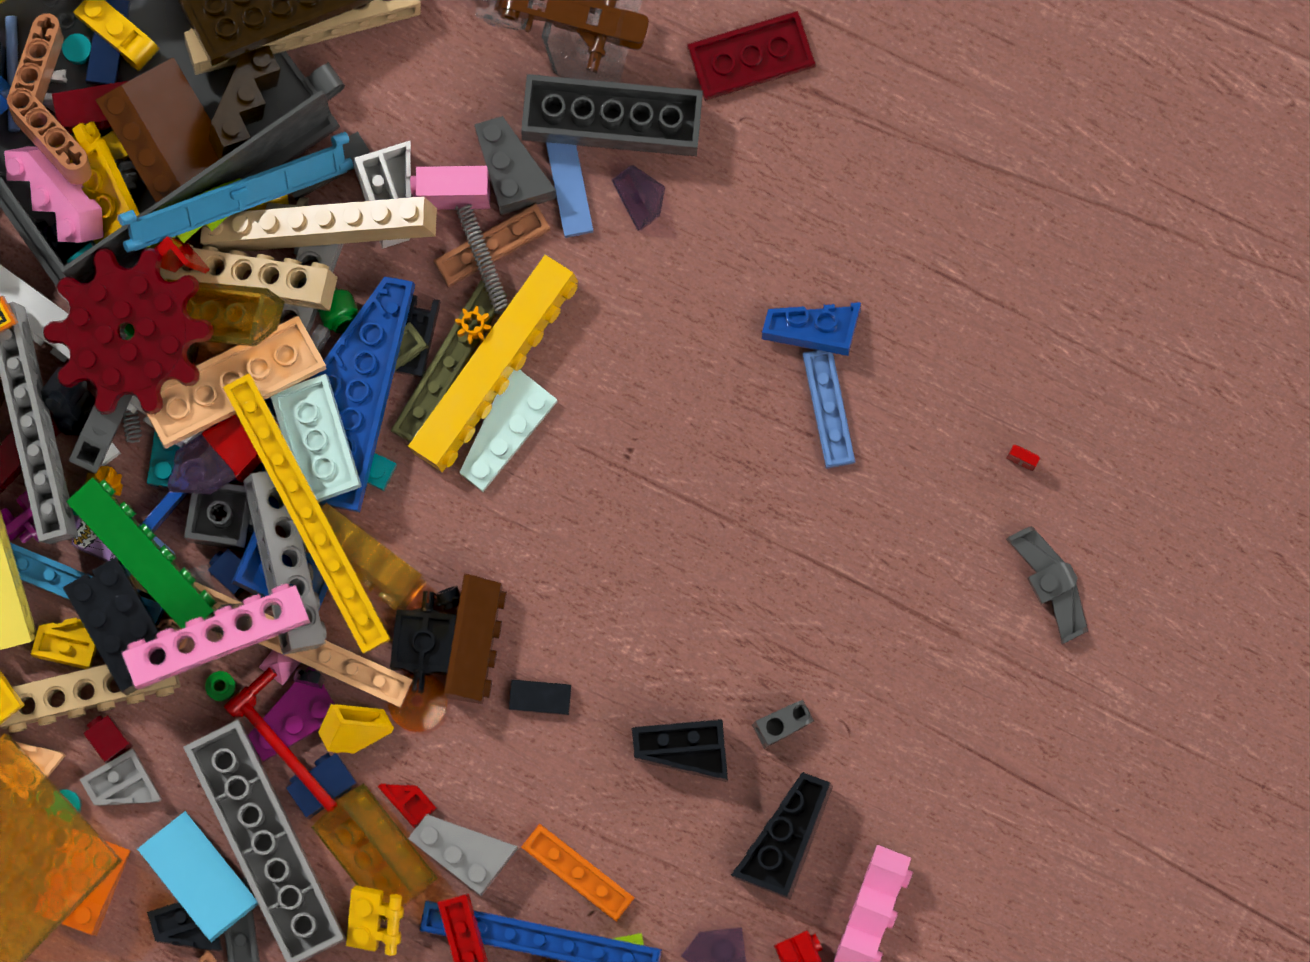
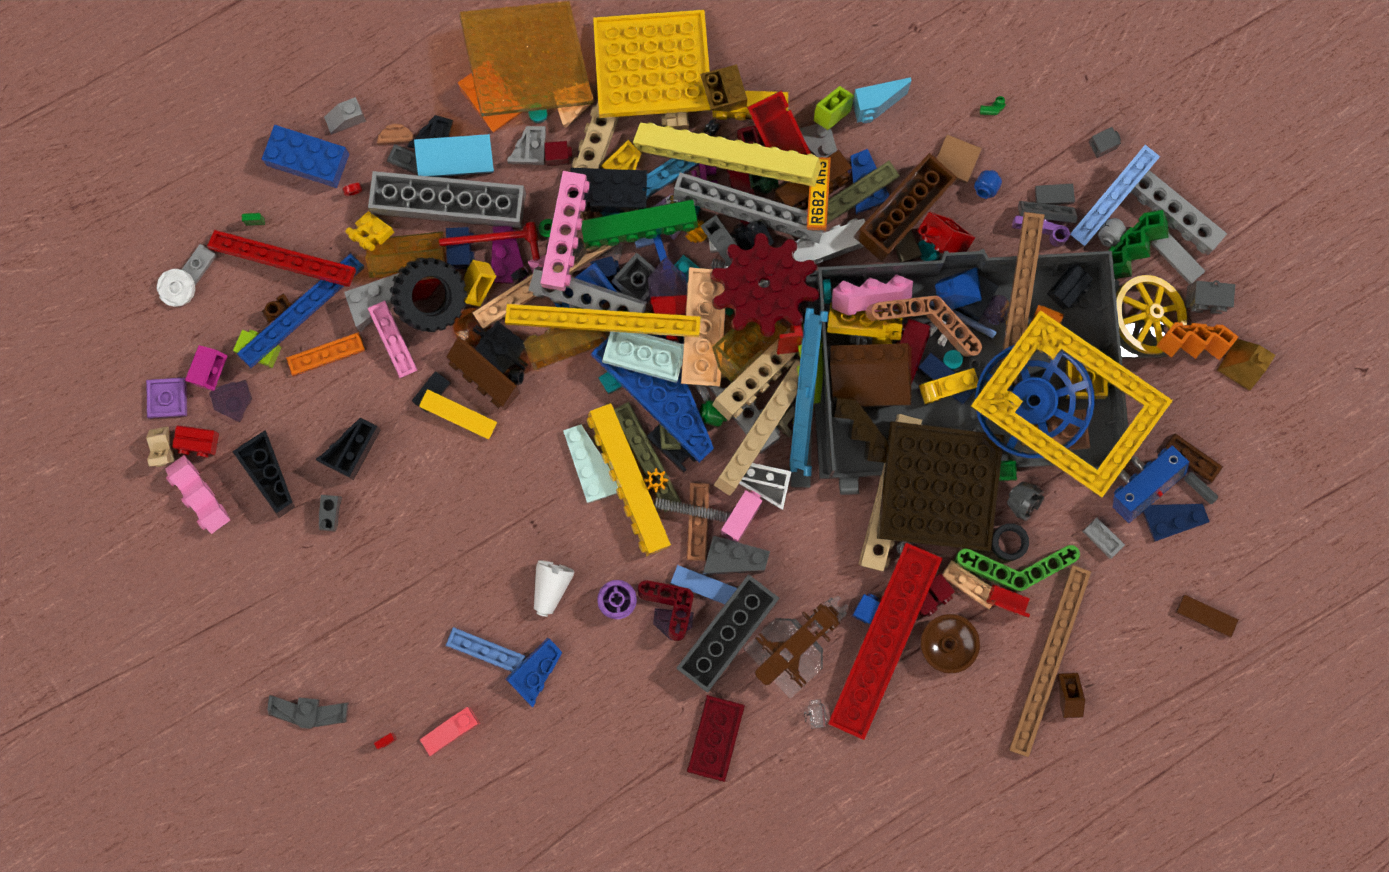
camera: 125 degrees right, 0 degrees up
none -> bright pink tile [367,300,417,378]
none -> black tyre [390,257,467,332]
none -> yellow tile [419,389,497,440]
none -> coral slope [420,707,480,756]
none -> white cone [534,560,574,617]
none -> medium lavender cone [597,580,637,619]
none -> dark red beam [637,580,694,641]

